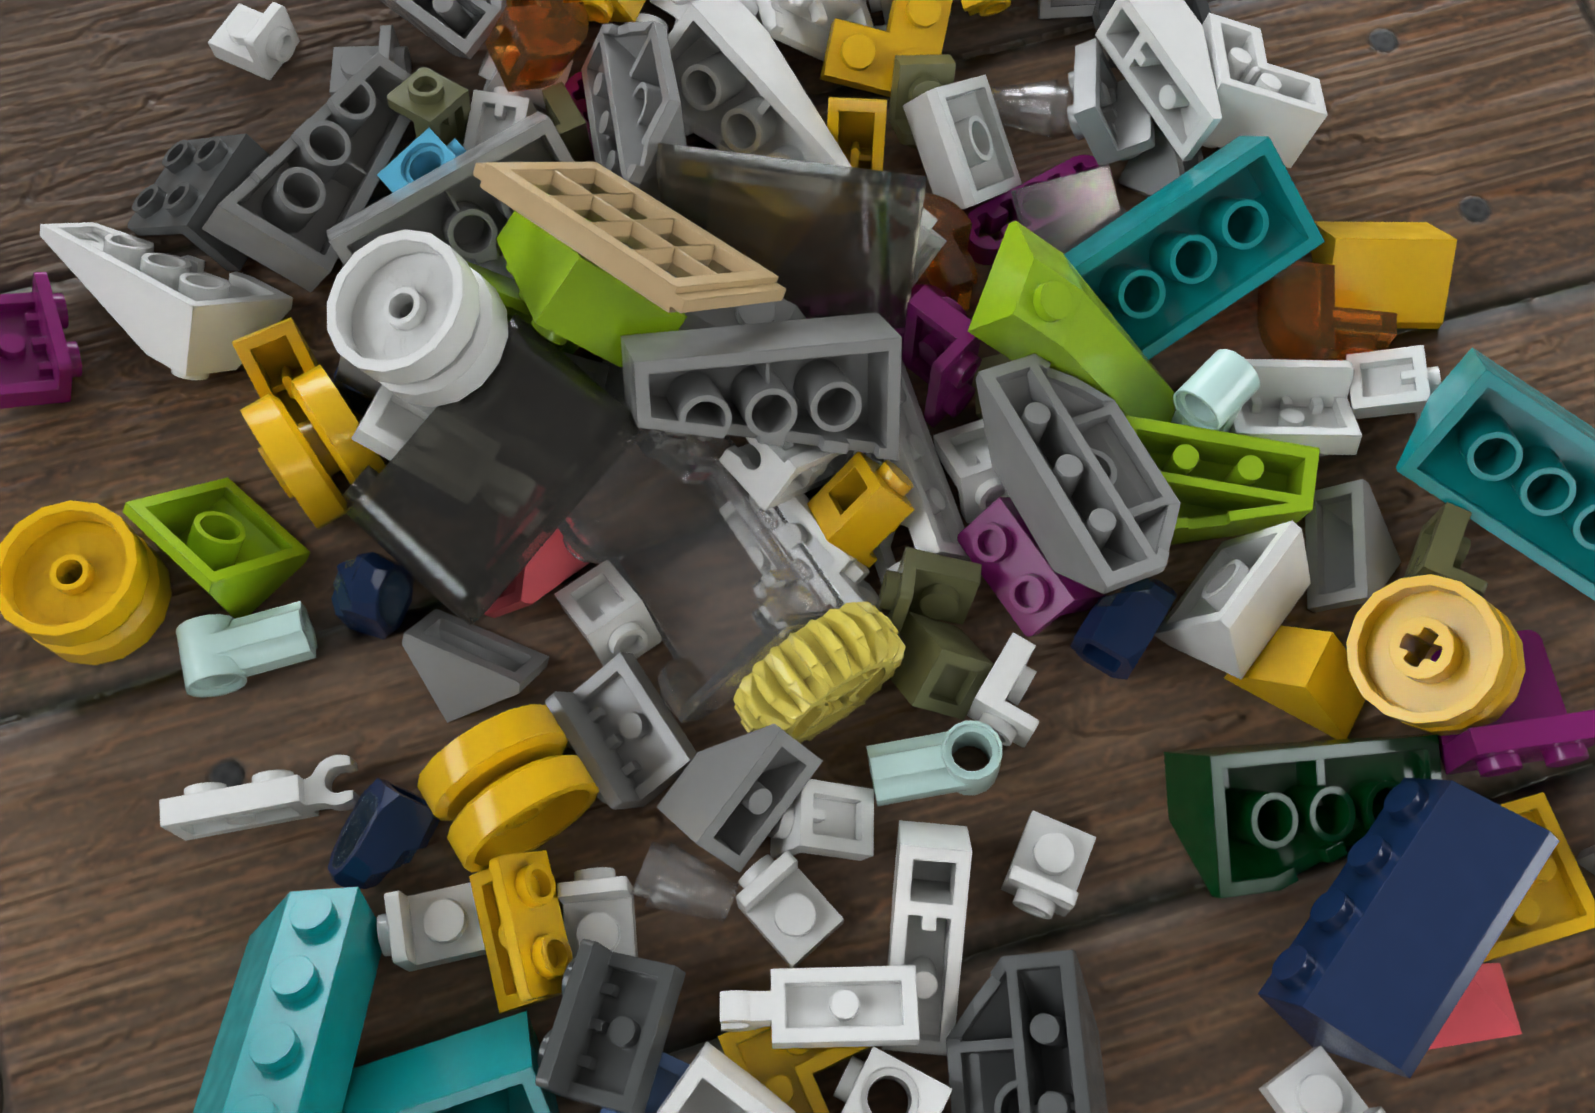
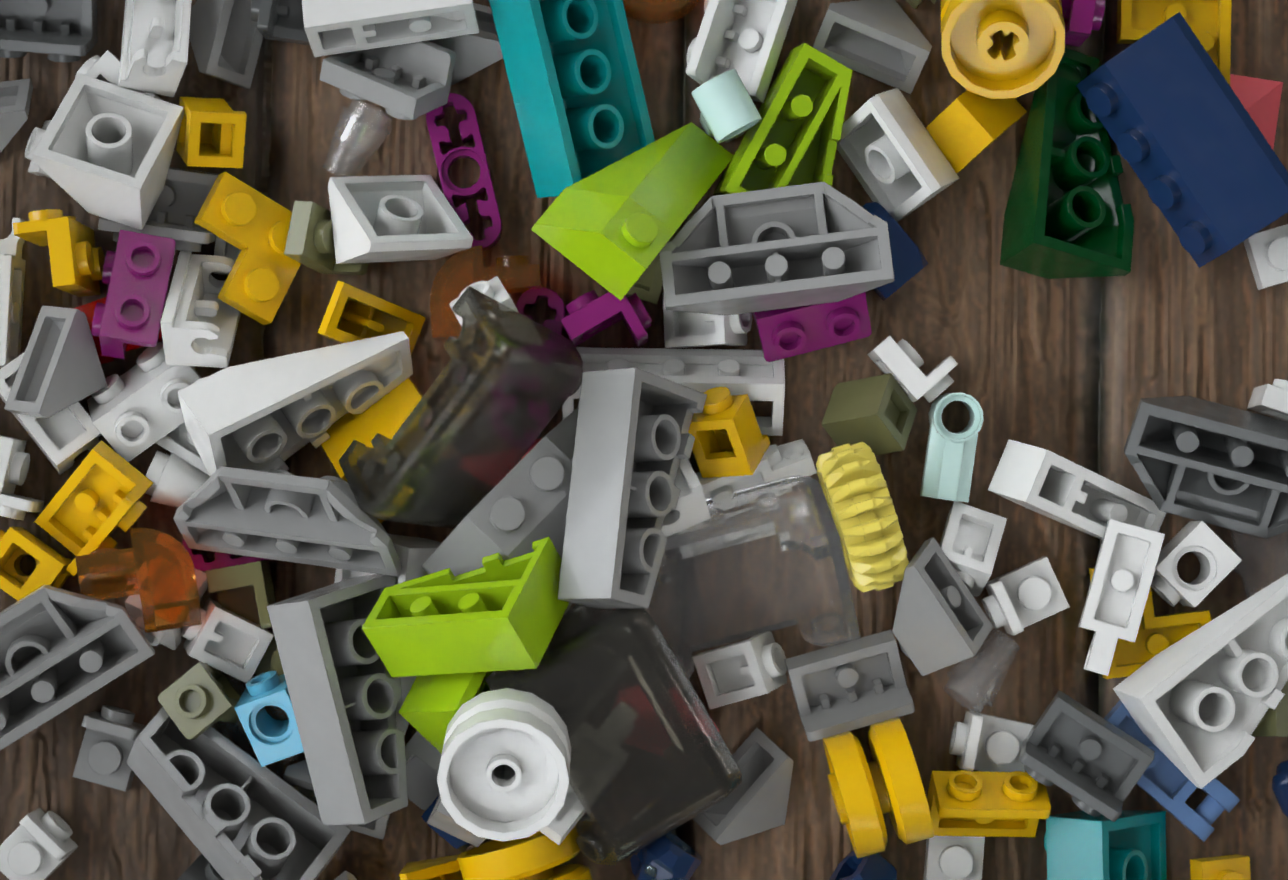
camera: 70 degrees left, 20 degrees up
tan piece [473,162,786,313] -> none
olive bracket [878,547,982,636] -> none
white bracket [1001,810,1096,919] -> none
clear piece [1011,165,1126,254] -> none

